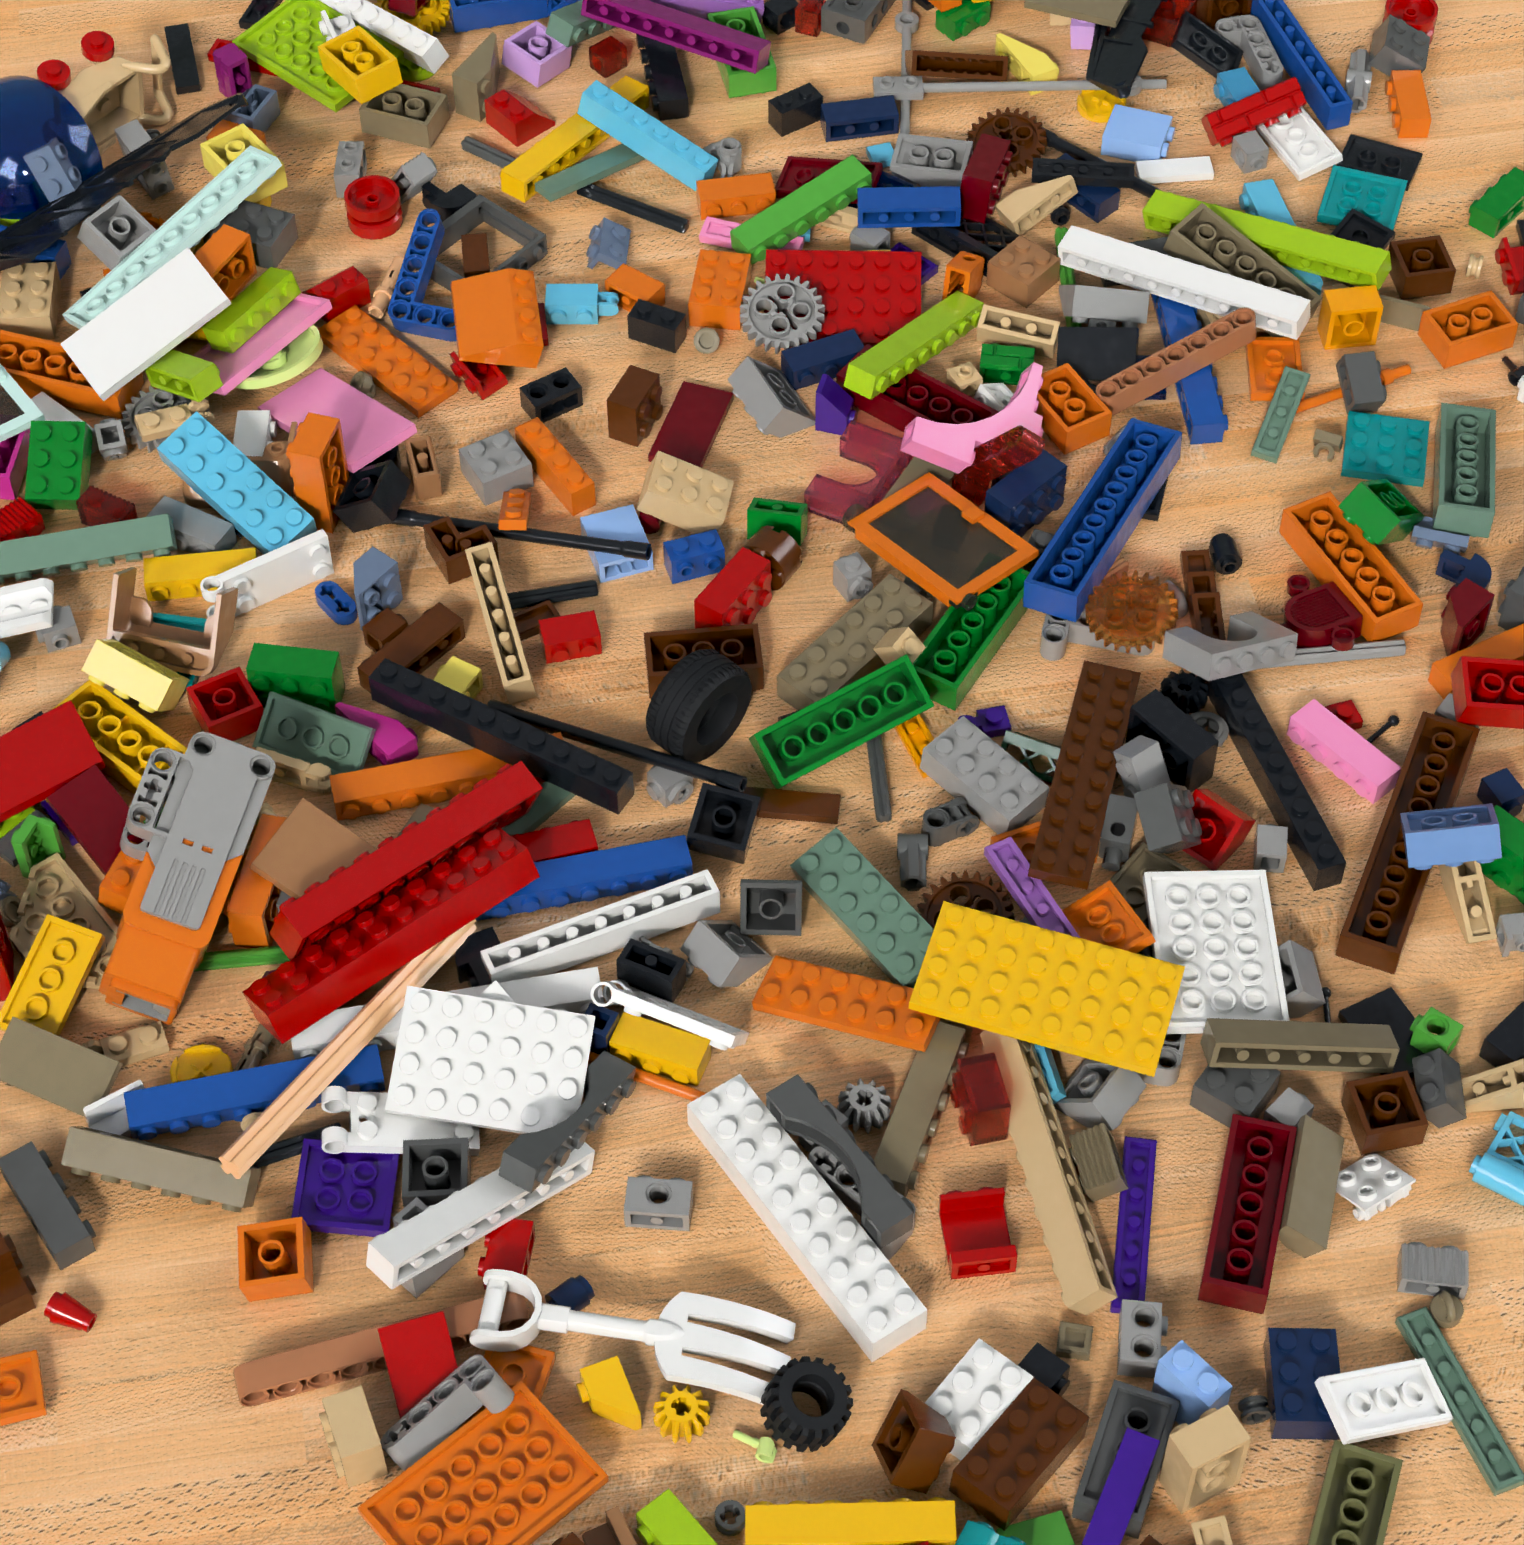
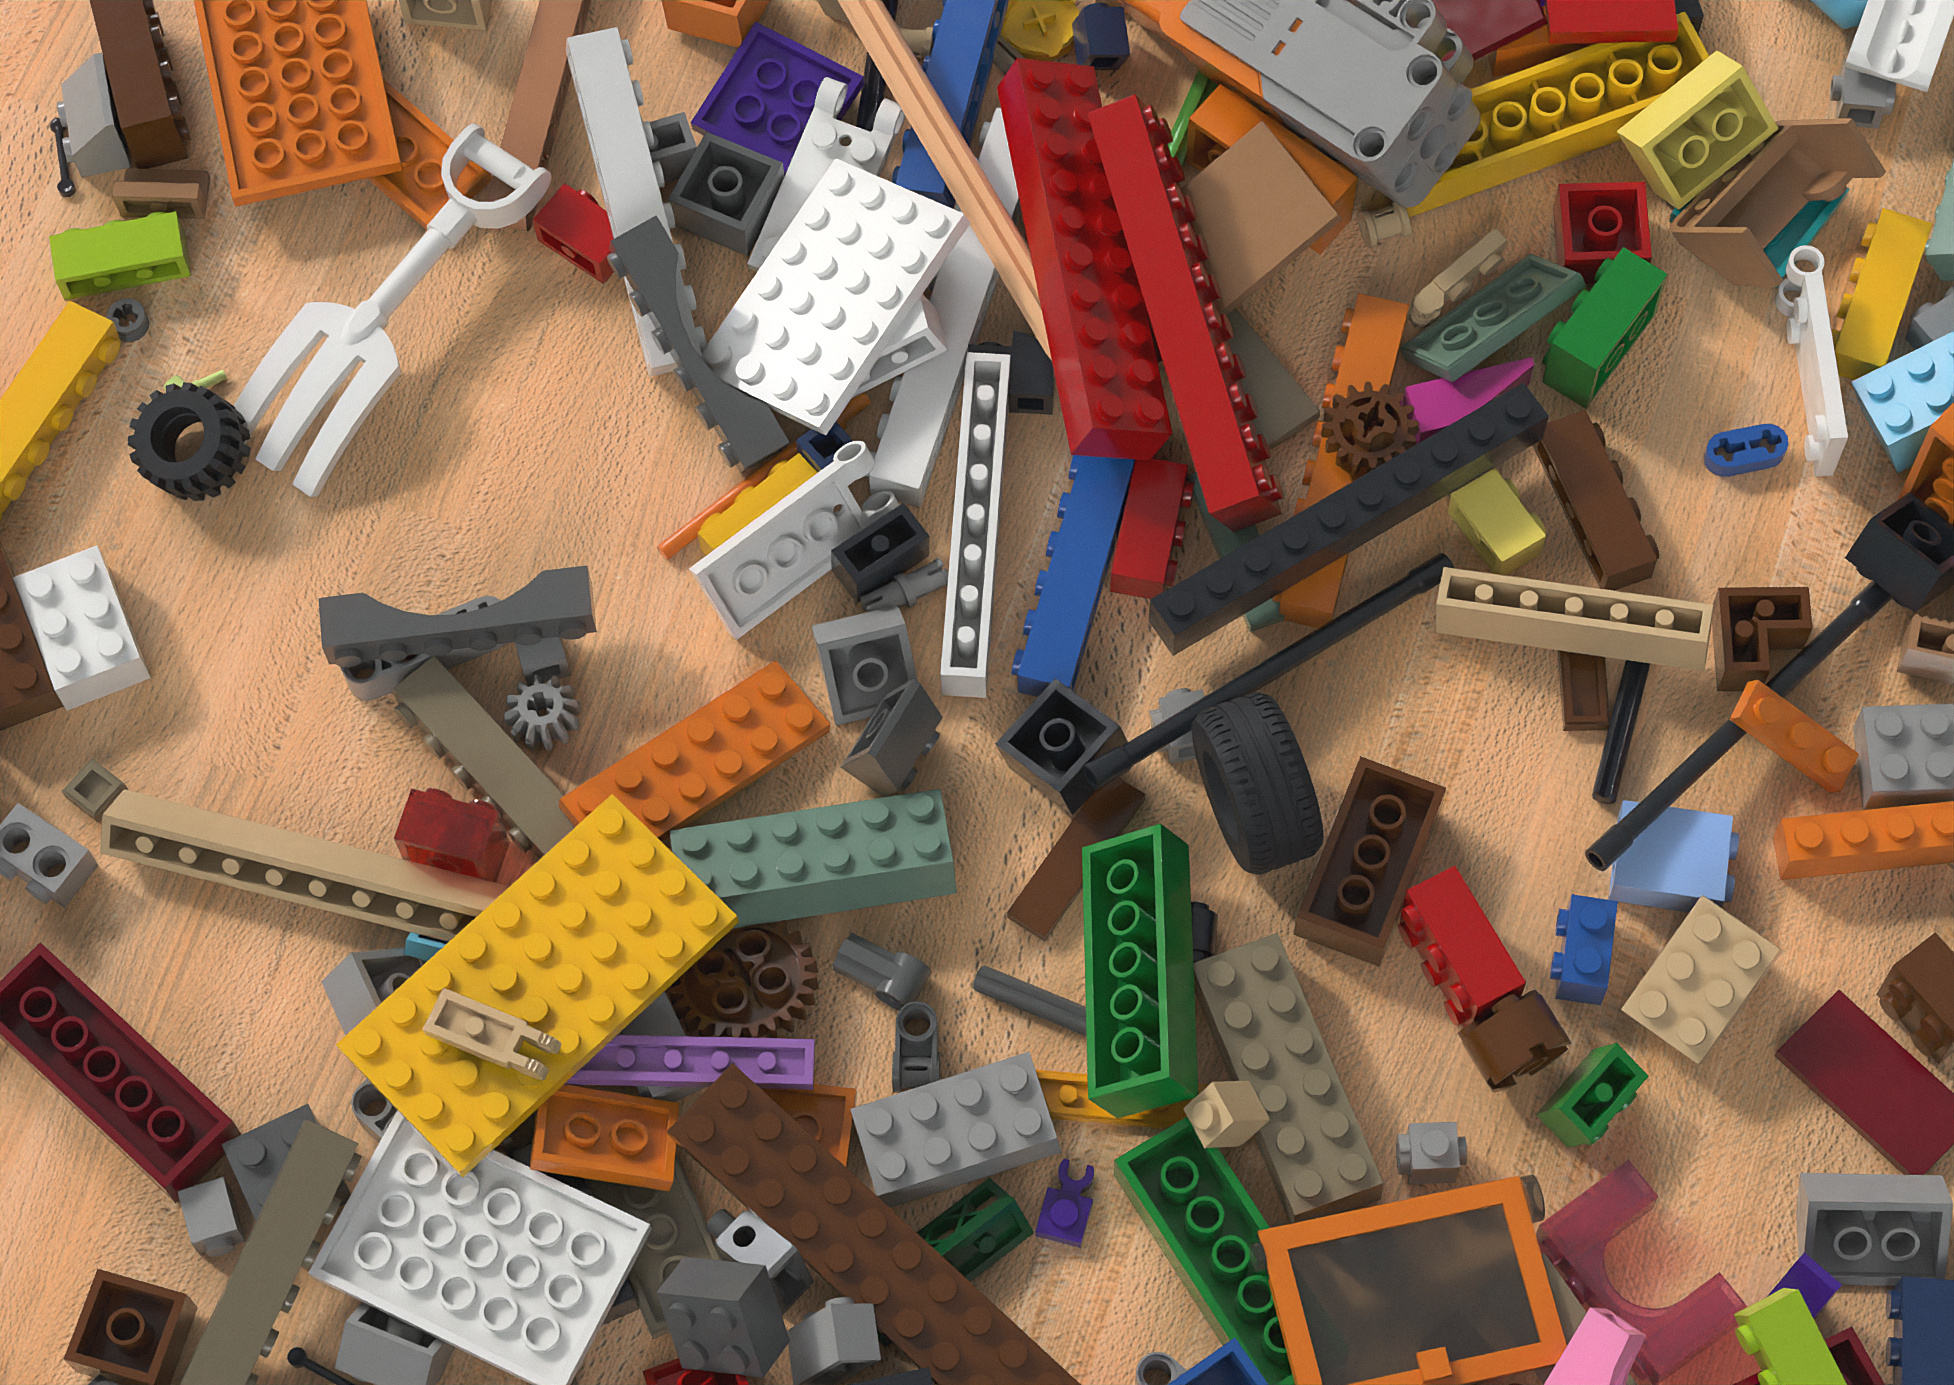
camera: 120 degrees right, 15 degrees up
sand blue slope [353,546,403,631] -> none
reddish brown brick [362,608,408,653] -> none
red tile [378,1311,458,1419] -> none
light grey beam [380,1354,515,1470] -> none
red brick [538,610,602,664] -> none
dark blue brick [545,1275,595,1311] -> none
yellow slope [576,1356,642,1431] -> none
light grey brick [624,1175,693,1231] -> none
yellow gear [653,1384,710,1444] -> none
white brick [687,1074,927,1362] -> none
reddish brown slope [872,1389,956,1494] -> none
red panel [938,1187,1018,1280] -> none
black brick [1018,1342,1070,1396] -> none
dark tan brick [1068,1123,1129,1202] -> none
dark purple tile [1110,1136,1157,1314] -> none
dark tan brick [1279,1114,1344,1258] -> none
white hinge [1336,1153,1416,1221] -> none
none -> tan hinge [422,988,562,1080]
none -> dark blue brick [1072,2,1130,70]
none -> reddish brown gear [1321,381,1419,475]

